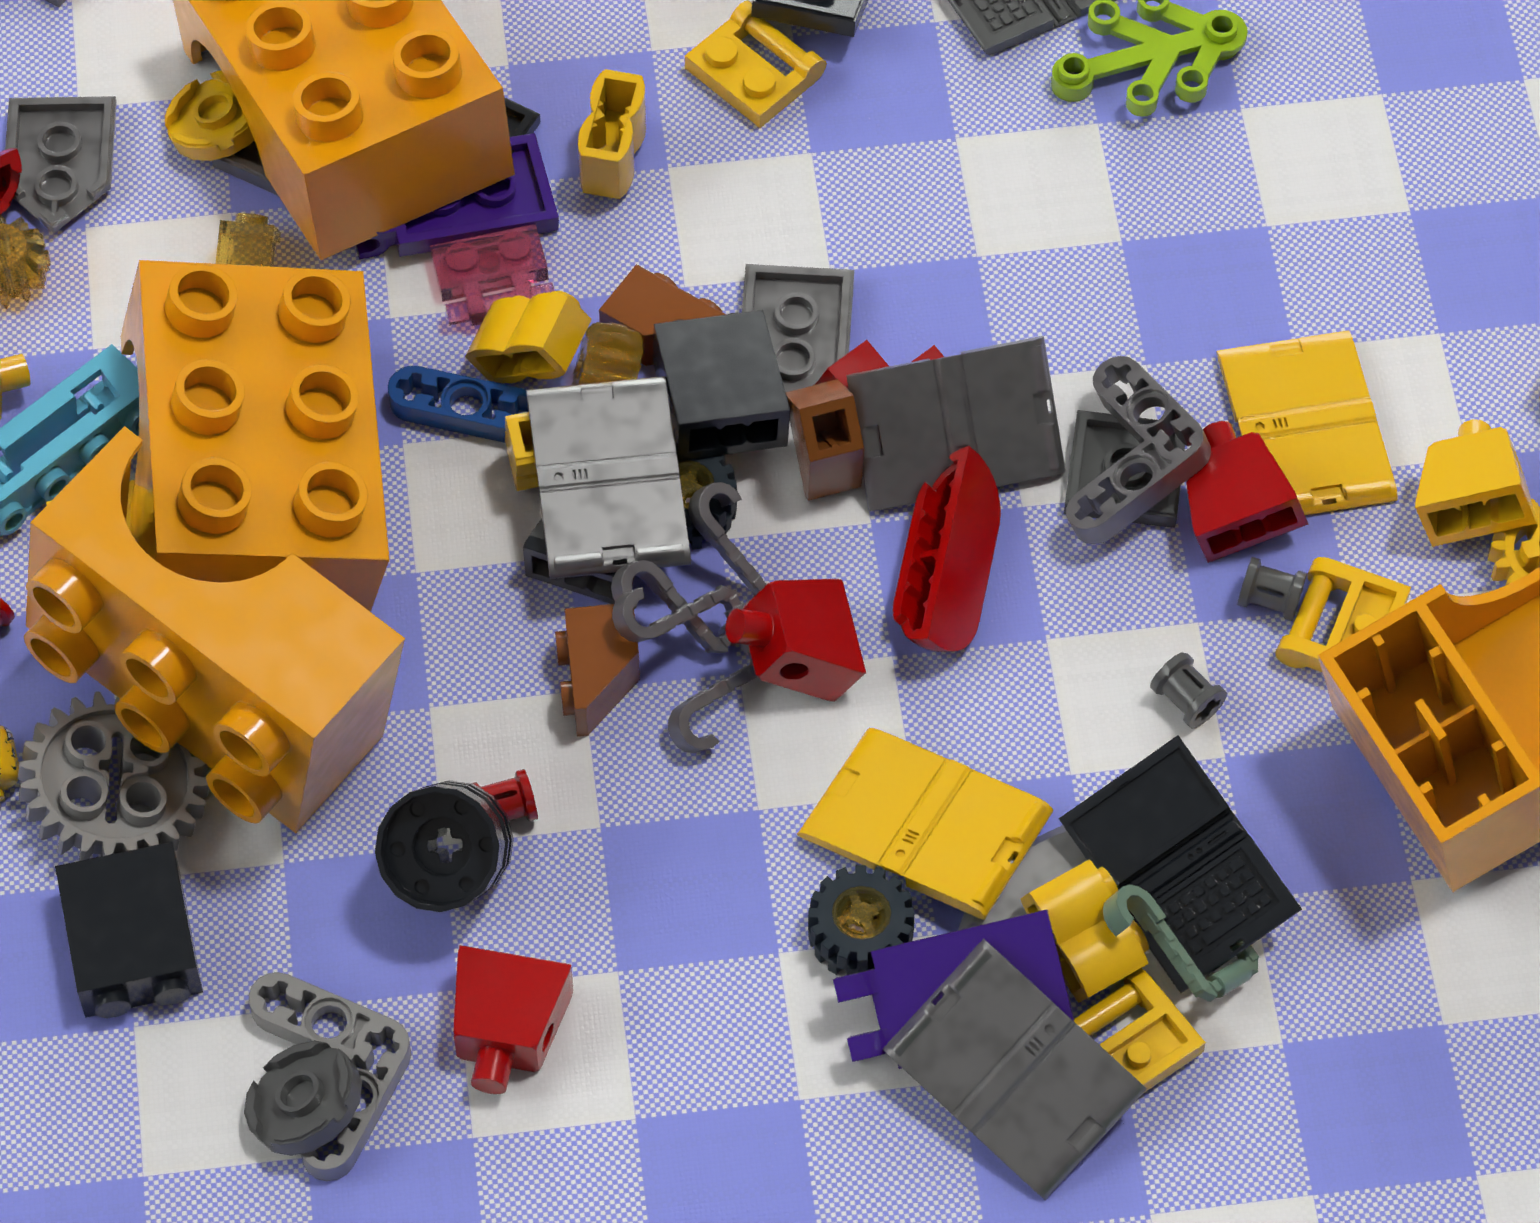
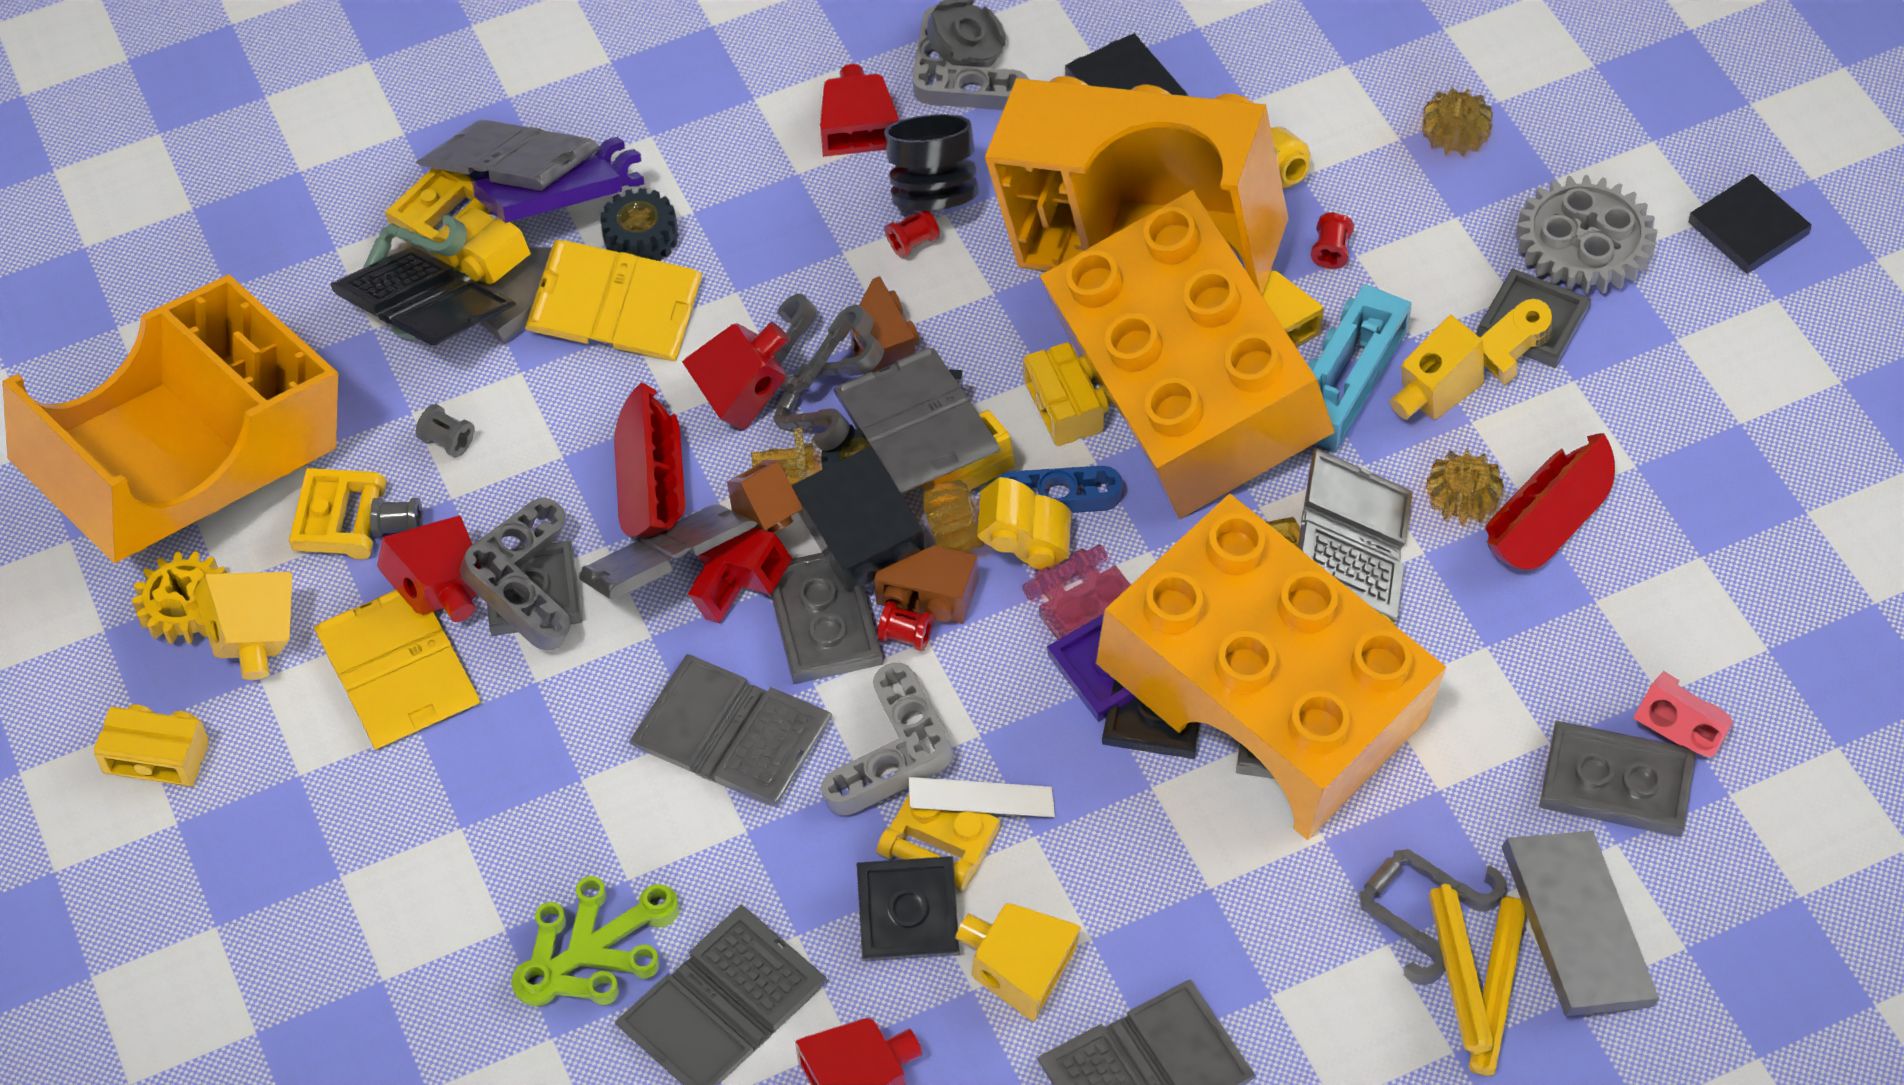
camera: 165 degrees right, 5 degrees down
flat silver tile [2,96,117,233] -> none
yellow brick [578,69,646,199] -> none
none -> flat silver piece [629,654,832,806]
none -> clear yellow bracket [751,428,815,485]
none -> light grey beam [821,663,953,816]
none -> red bush [877,601,934,651]
none -> white sticker [908,777,1055,817]
none -> yellow brick [1023,342,1109,446]
none -> piece [1298,448,1412,622]

